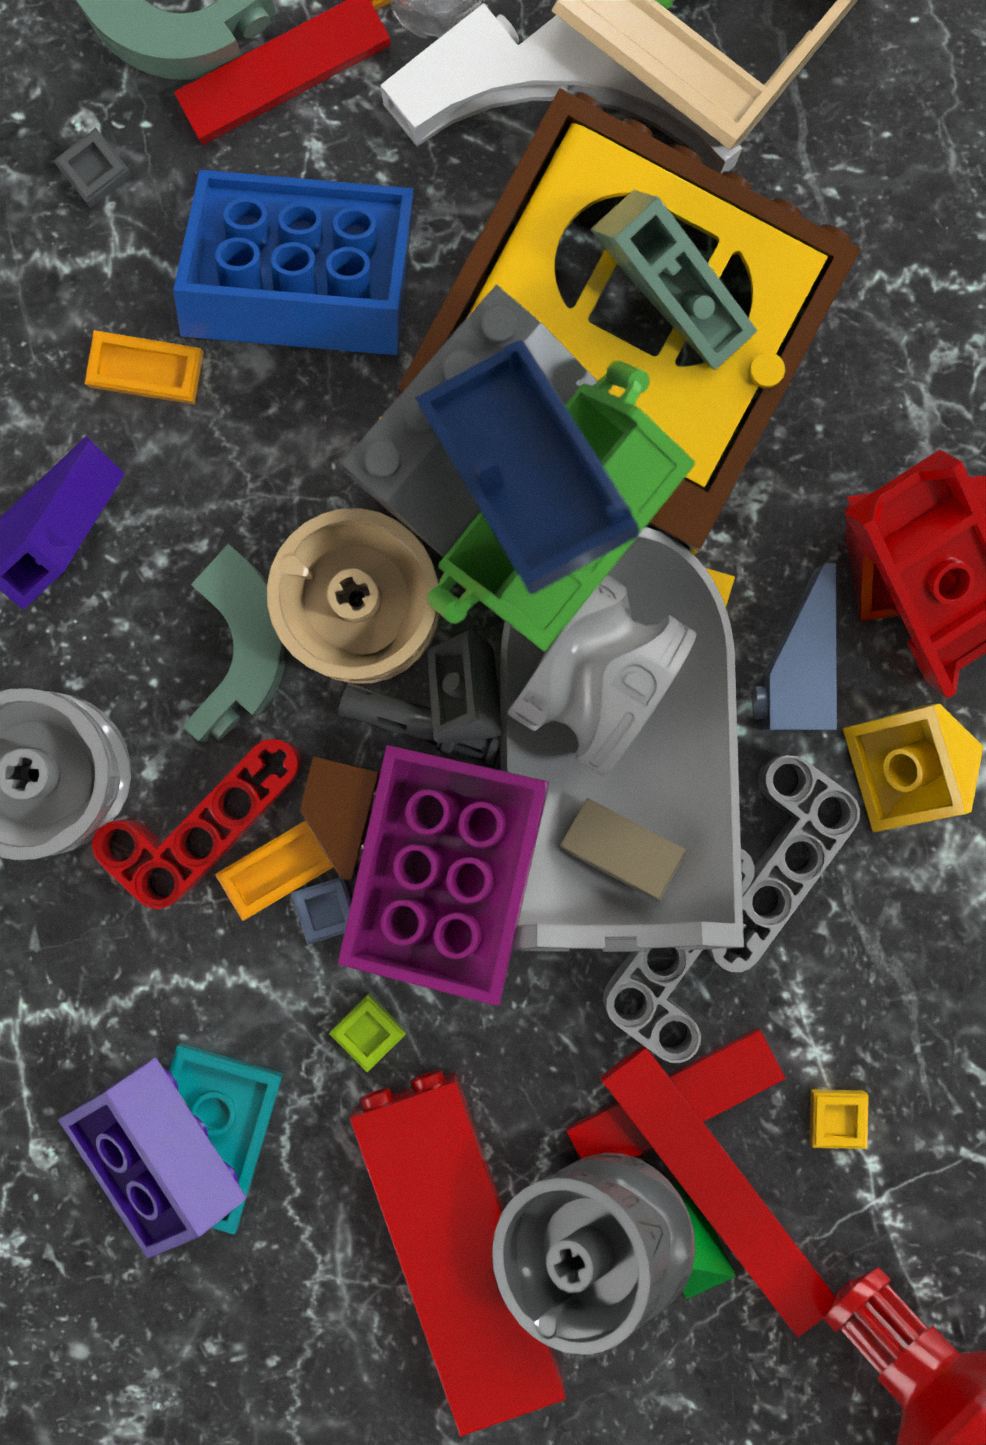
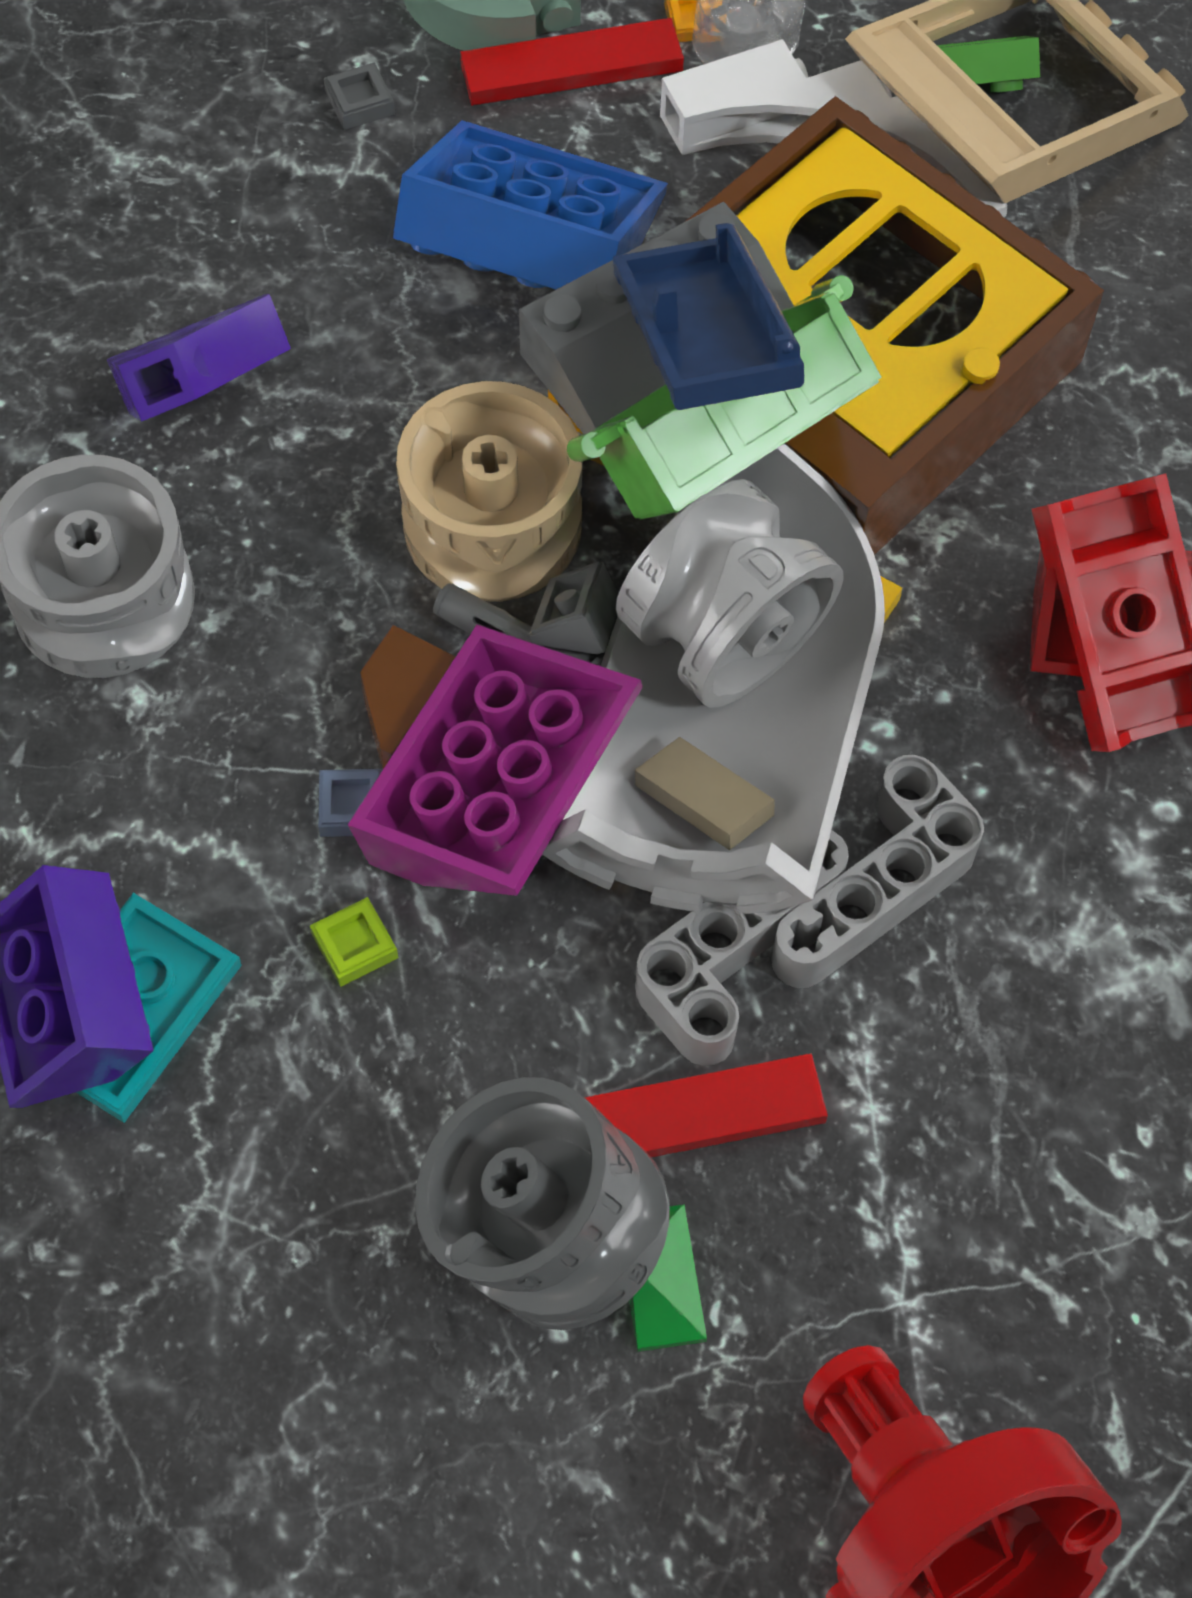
camera: 15 degrees right, 25 degrees down
light orange tile [85,330,204,405] -> none
red beam [92,739,303,909] -> none
sand green arch [182,544,287,742] -> none
light orange tile [215,820,333,921] -> none
red brick [350,1069,566,1437] -> none
sand green slope [591,190,757,370] -> none
red tile [600,1045,836,1338] -> none
sand blue slope [752,563,837,731] -> none
yellow tile [809,1089,868,1149] -> none
yellow slope [843,704,984,833] -> none

